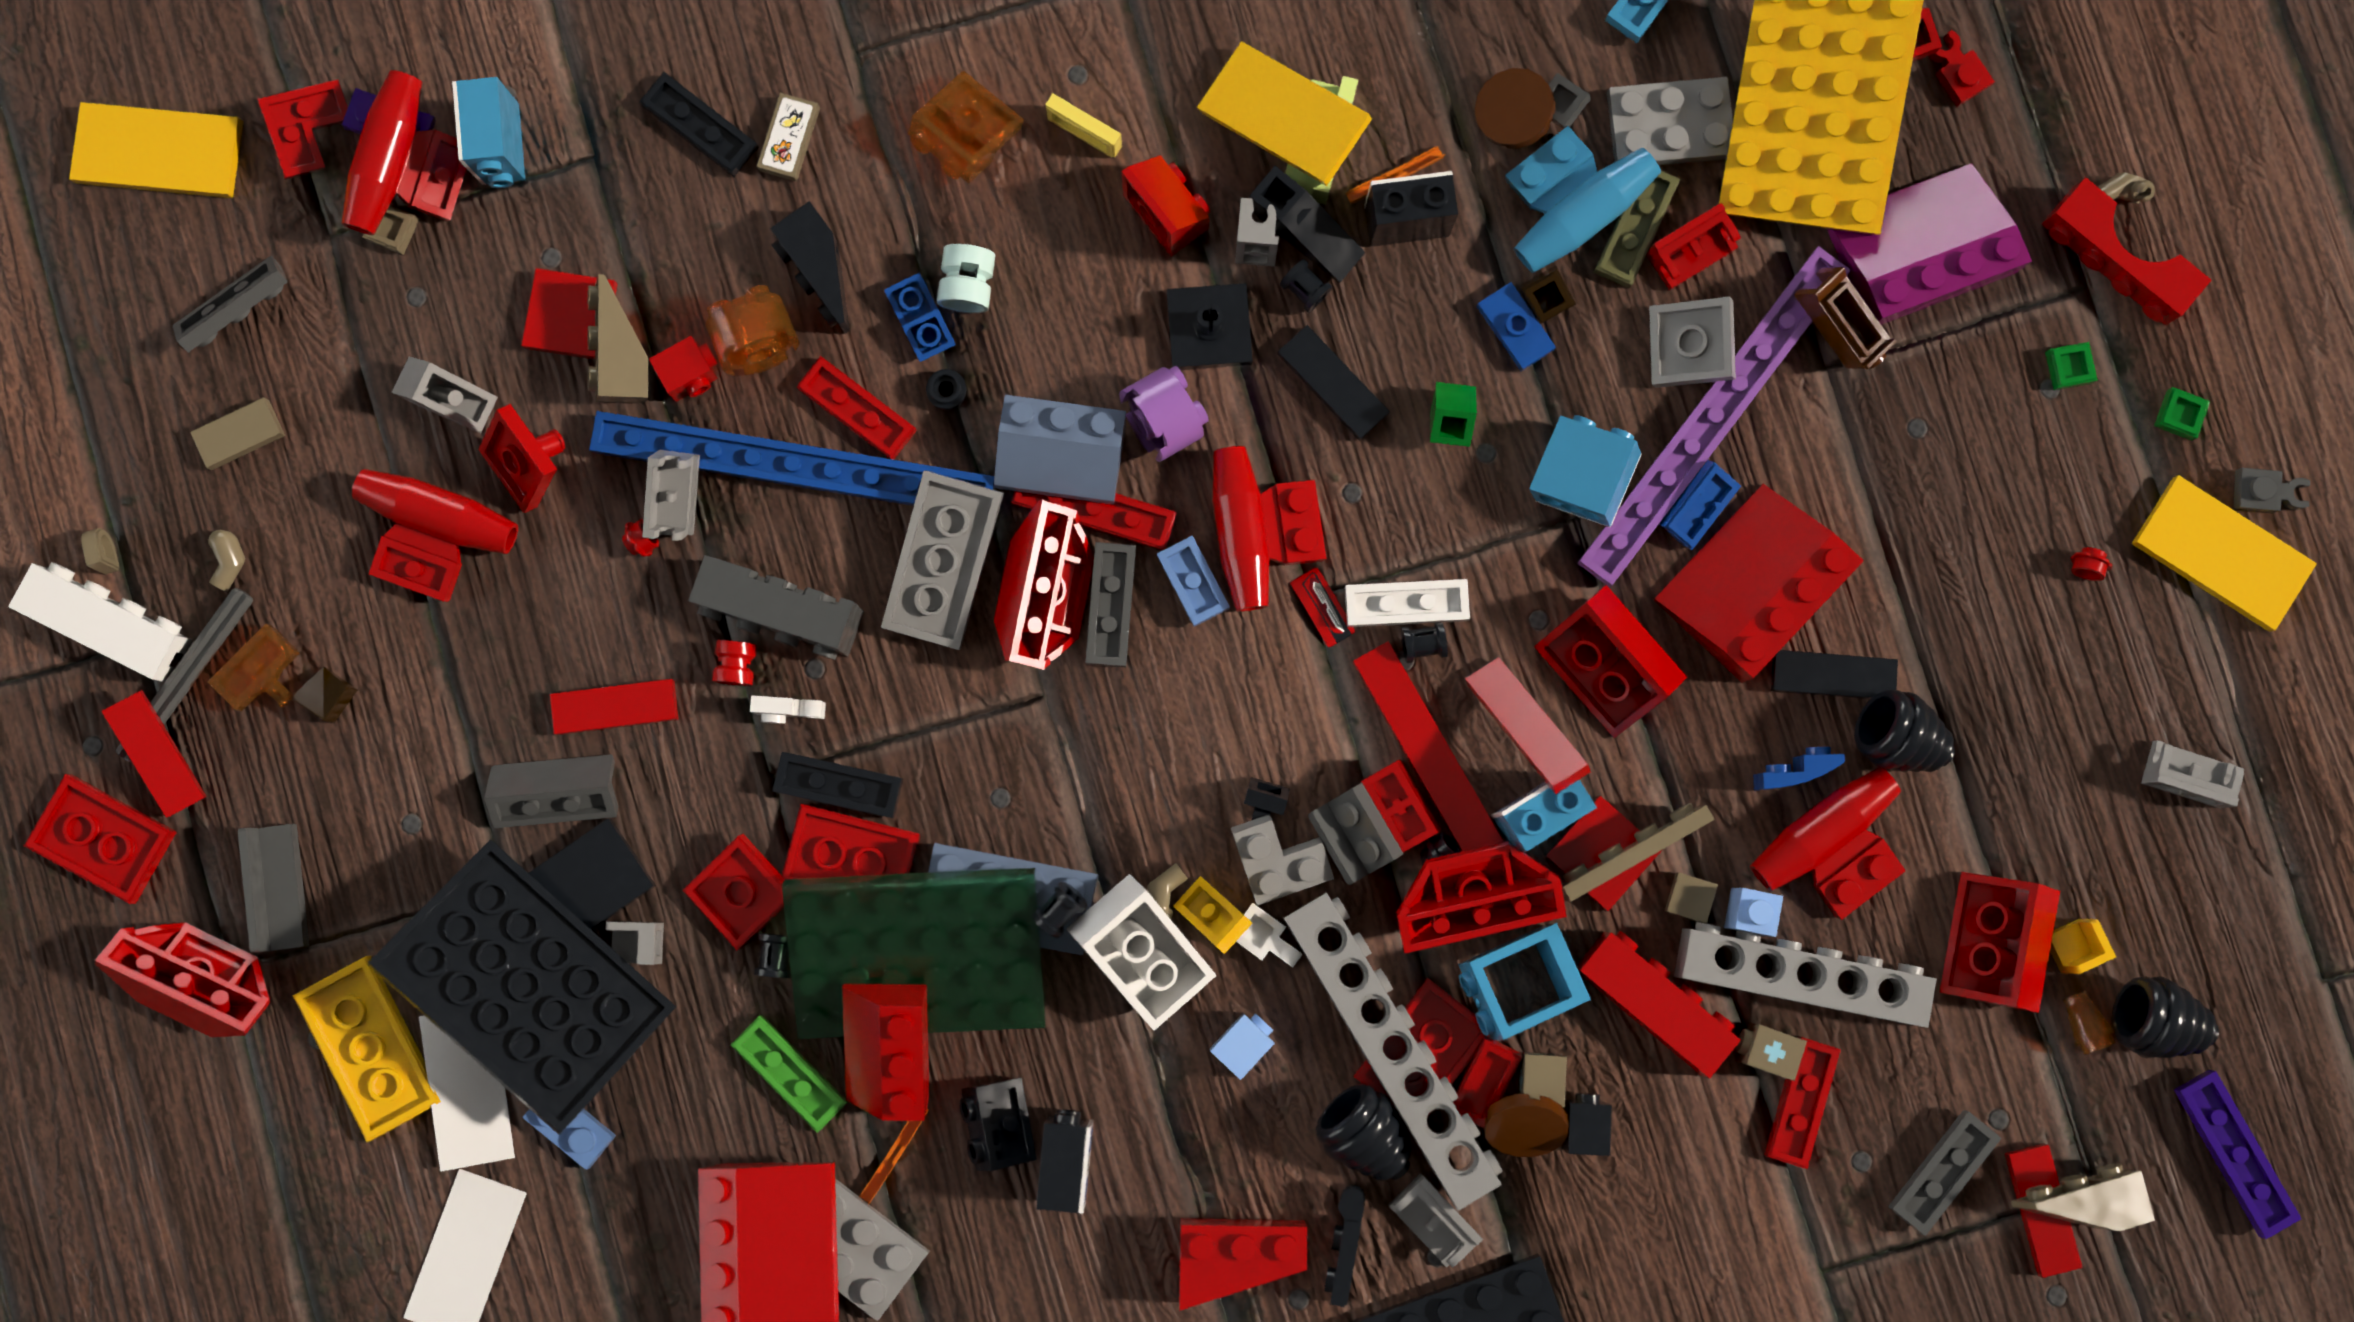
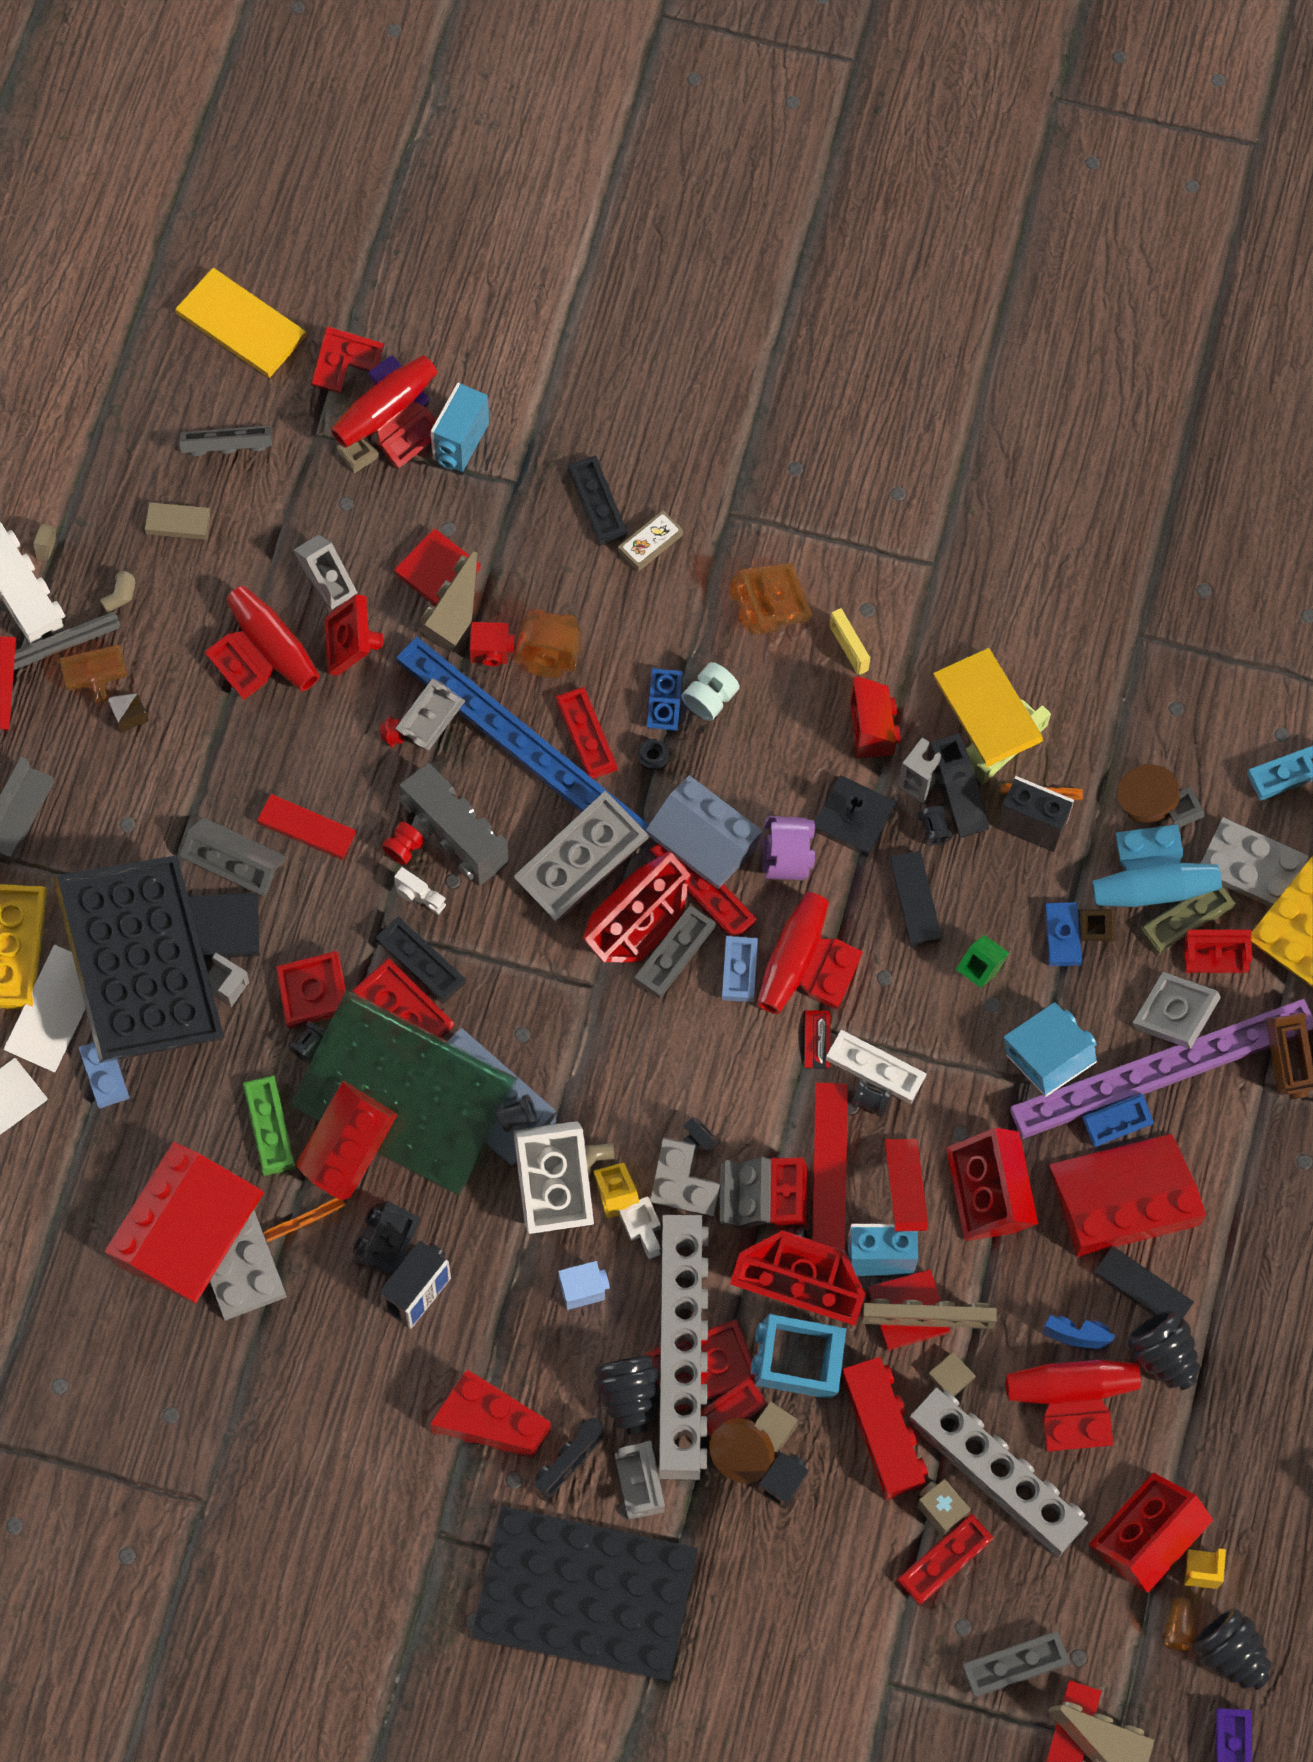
camera: 30 degrees right, 15 degrees down
black slope [770,201,850,334] -> none
light blue brick [1724,888,1783,937] -> none

